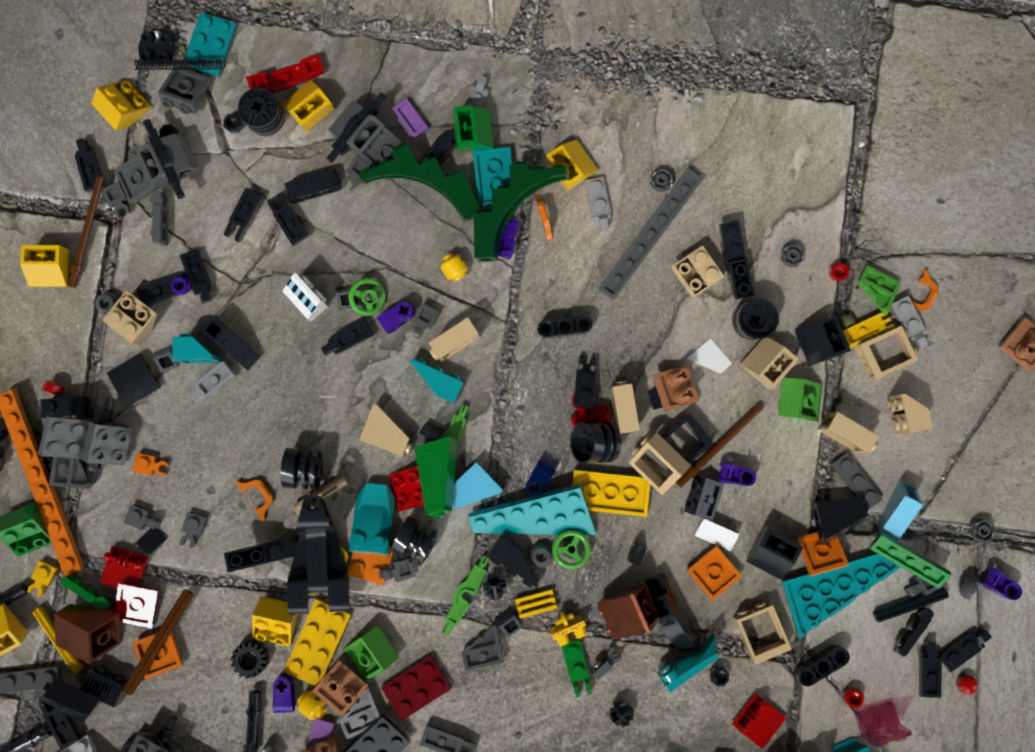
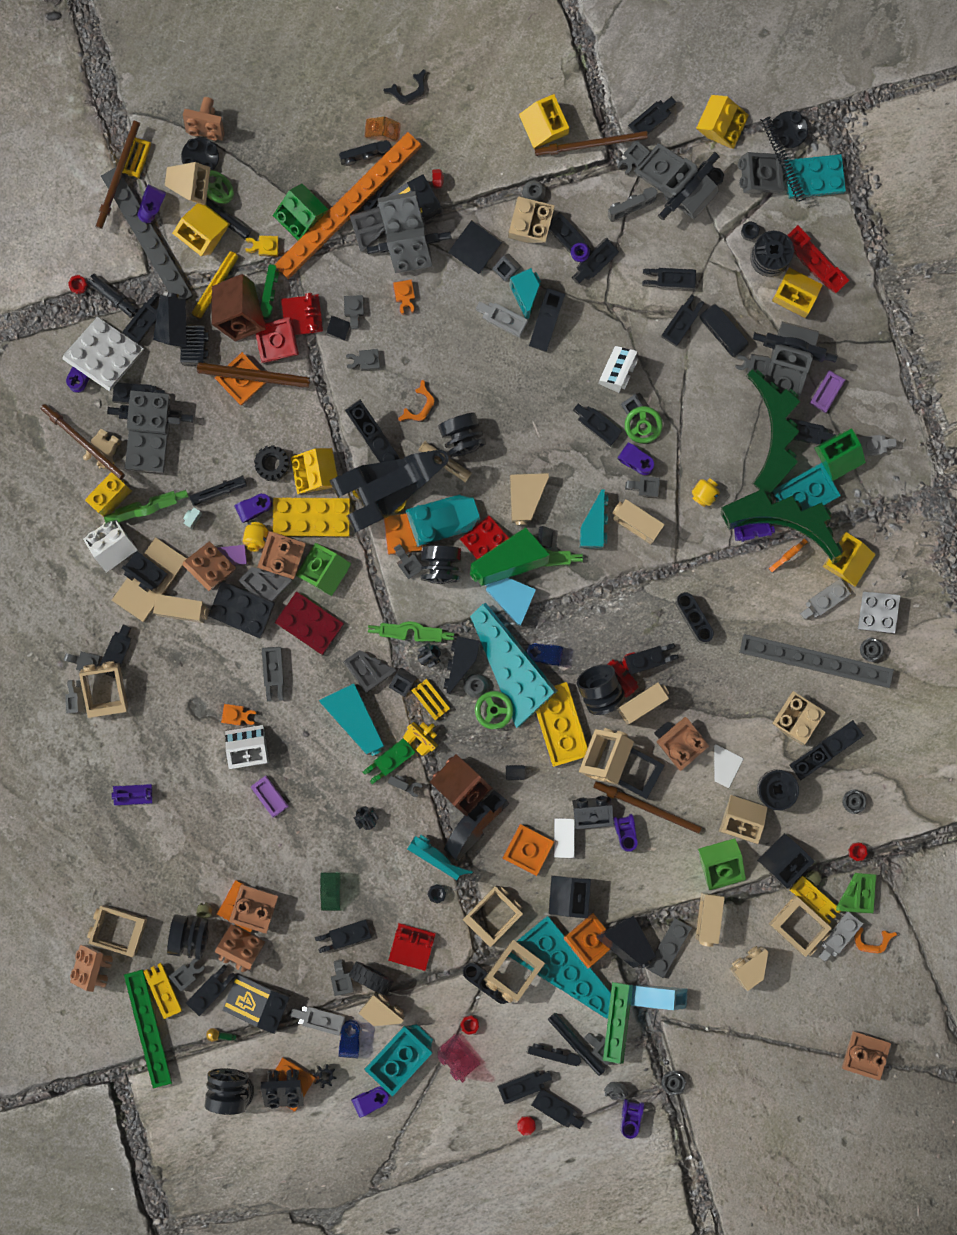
camera: 60 degrees right, 0 degrees up
none -> teal slope [319,683,384,756]
none -> tan window [484,940,545,1003]
none -> hinge [858,591,901,634]

